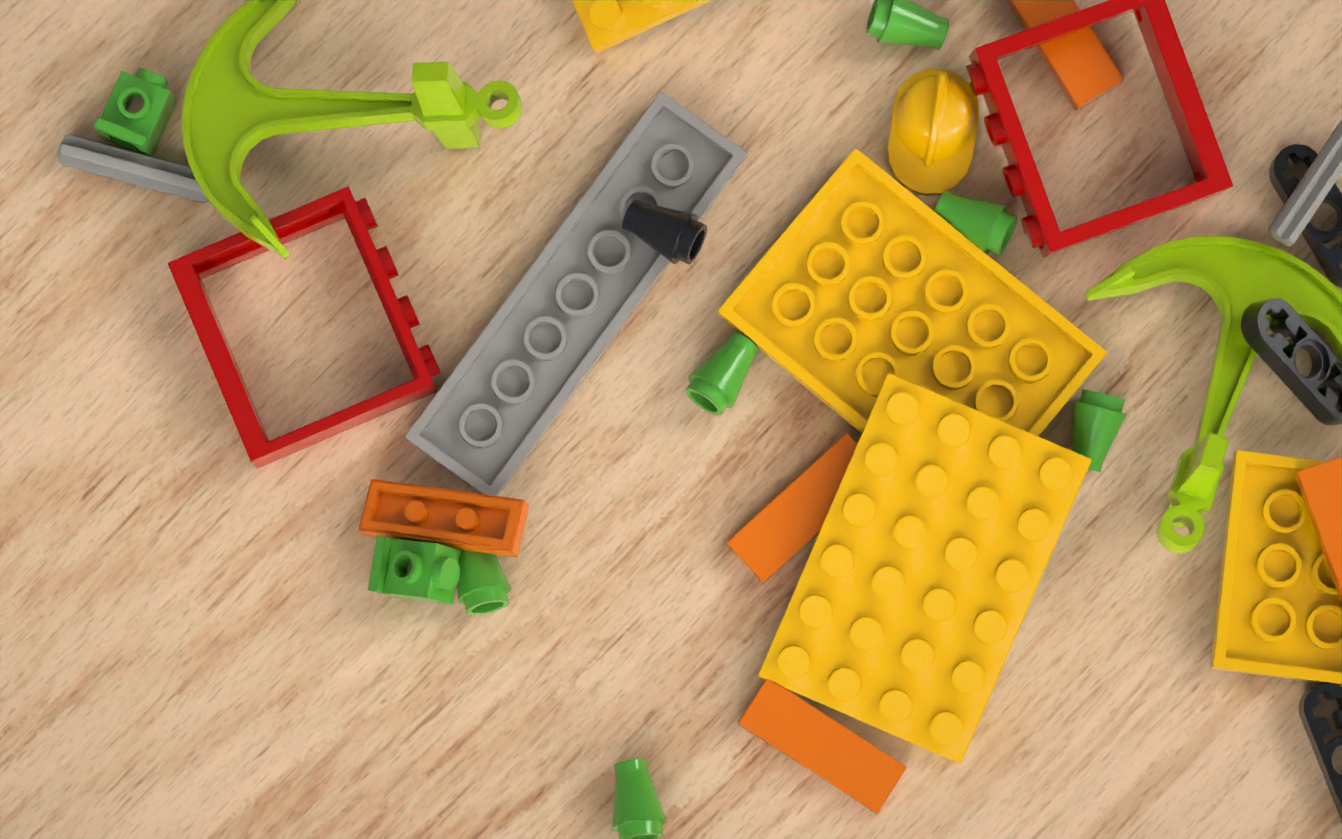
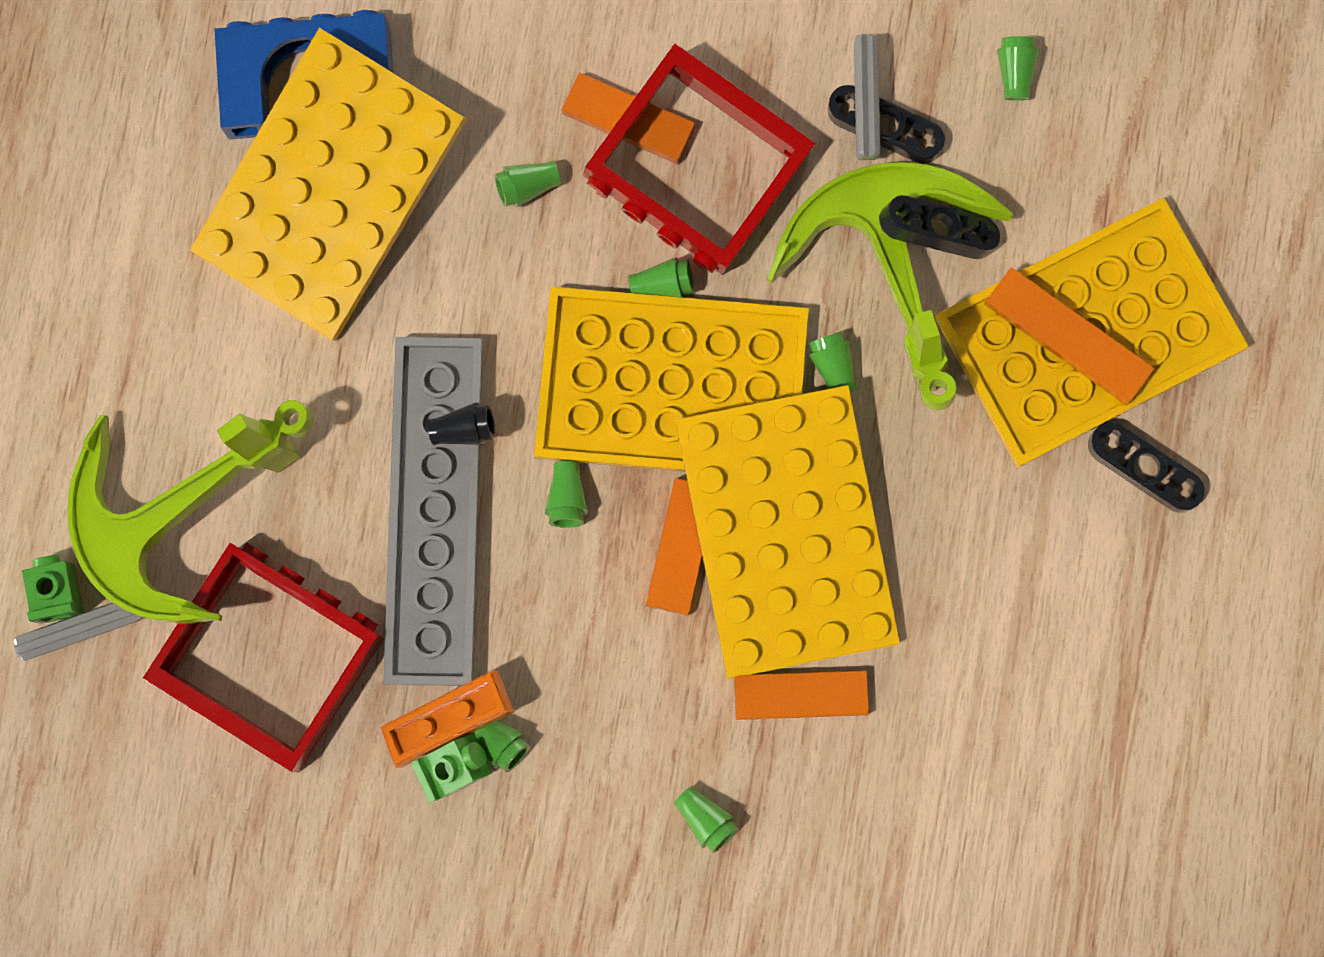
camera: 30 degrees left, 0 degrees up
yellow piece [888,69,979,195] -> none

